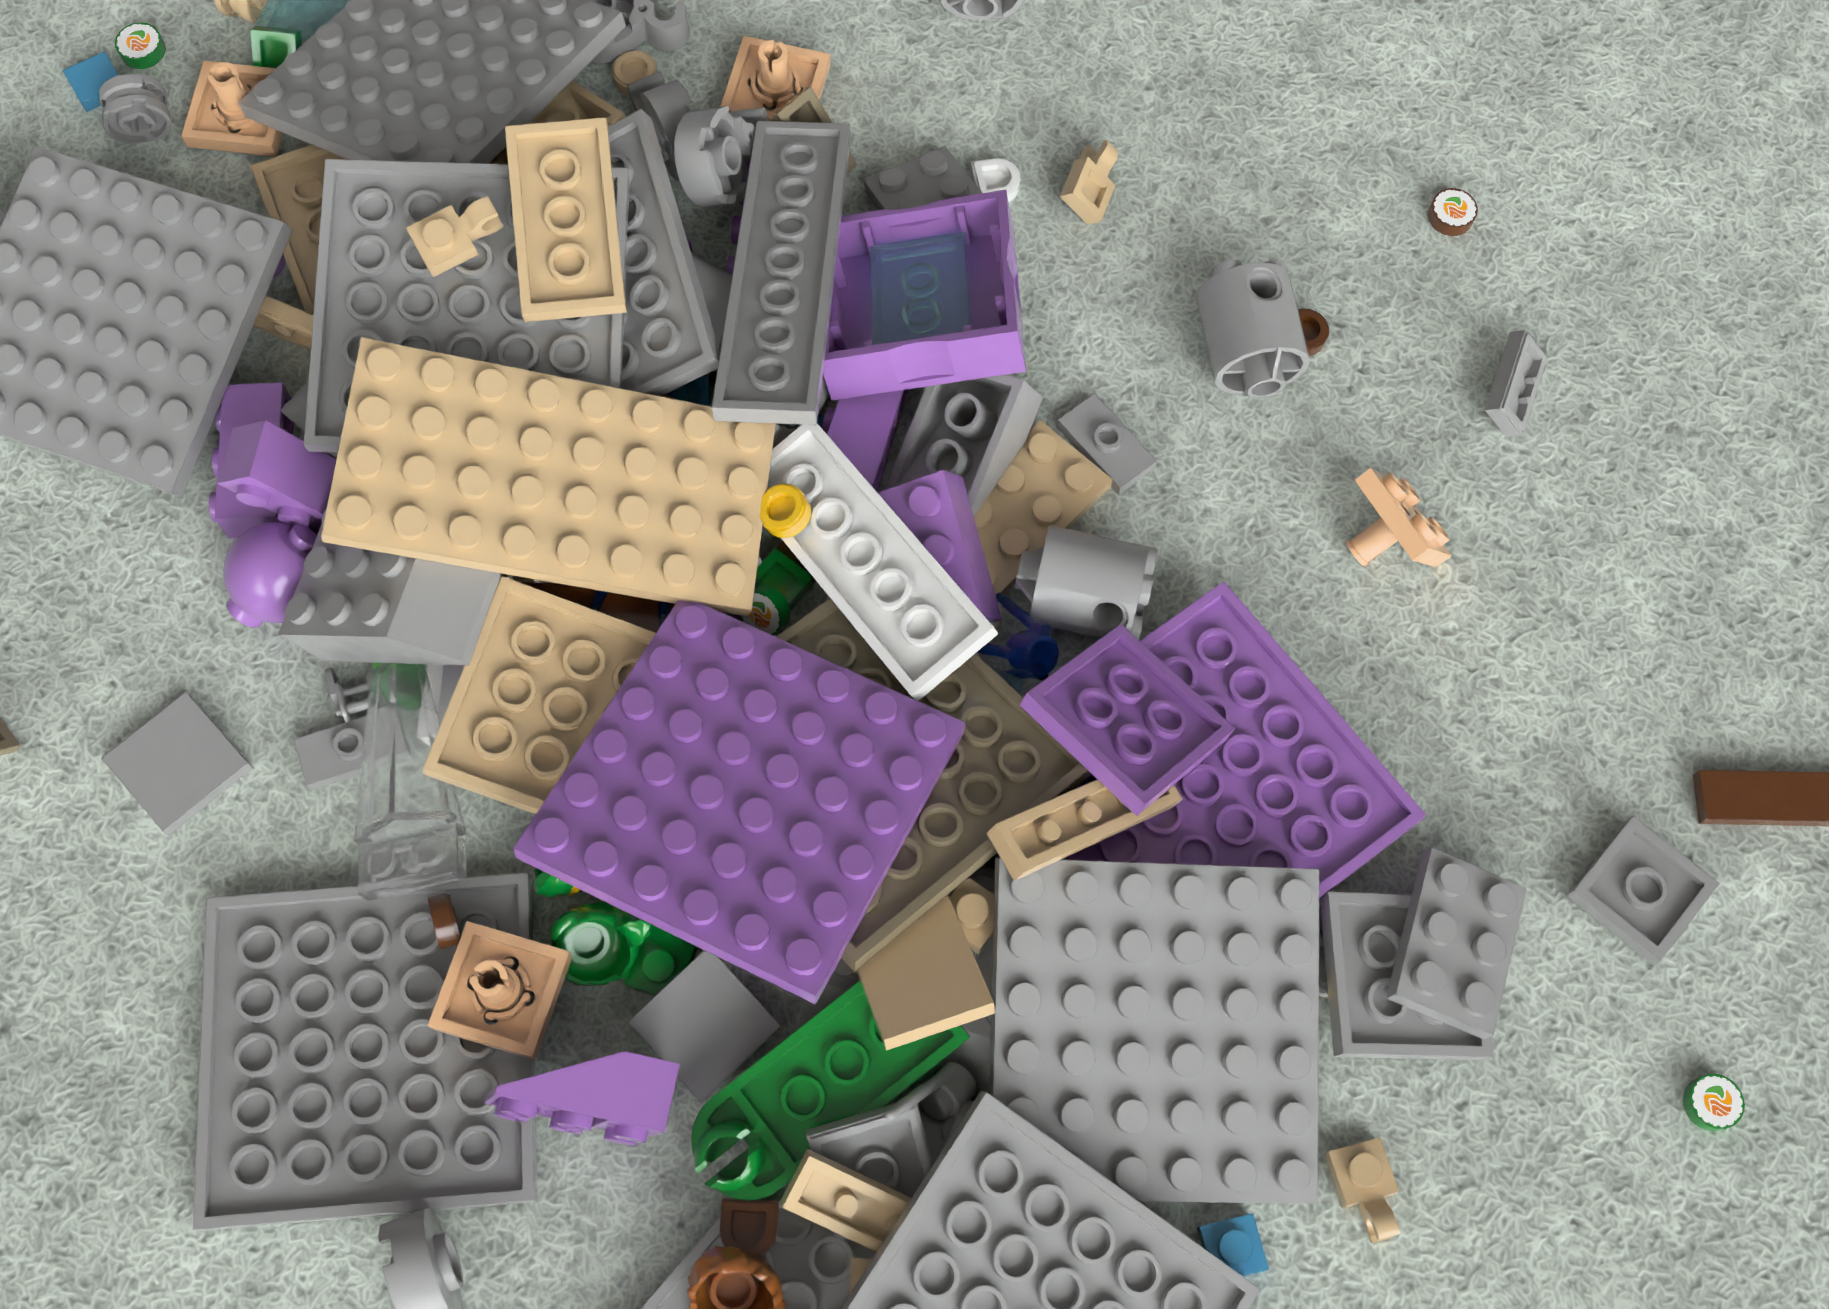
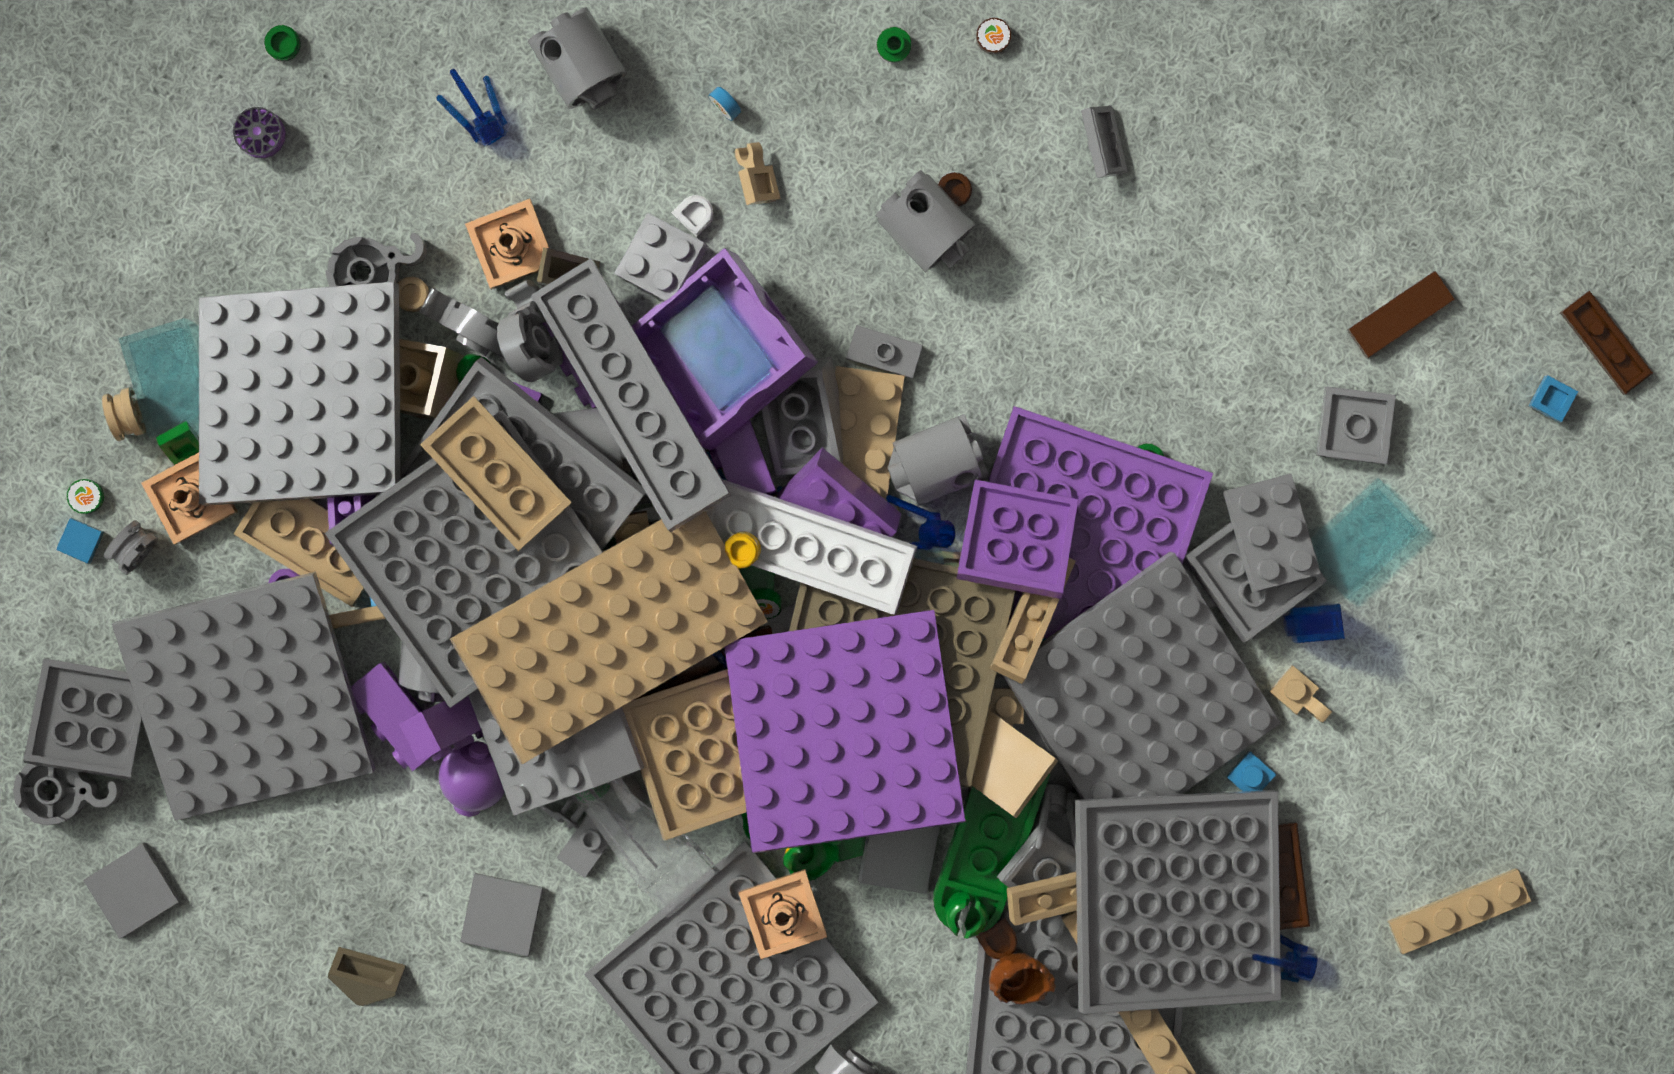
camera: 35 degrees left, 20 degrees up
tan plate [406,197,504,277] -> none
reddish brown tile [428,892,461,950] -> none
medium lavender slope [483,1051,680,1146] -> none
light nougat plate [1346,468,1452,567] -> none
tile [1683,1074,1745,1131] -> none
none -> dark azure tile [708,87,741,121]
none -> green plate [877,27,911,62]
none -> clear blue slope [1284,602,1345,643]
none -> clear light blue tile [1310,478,1425,600]

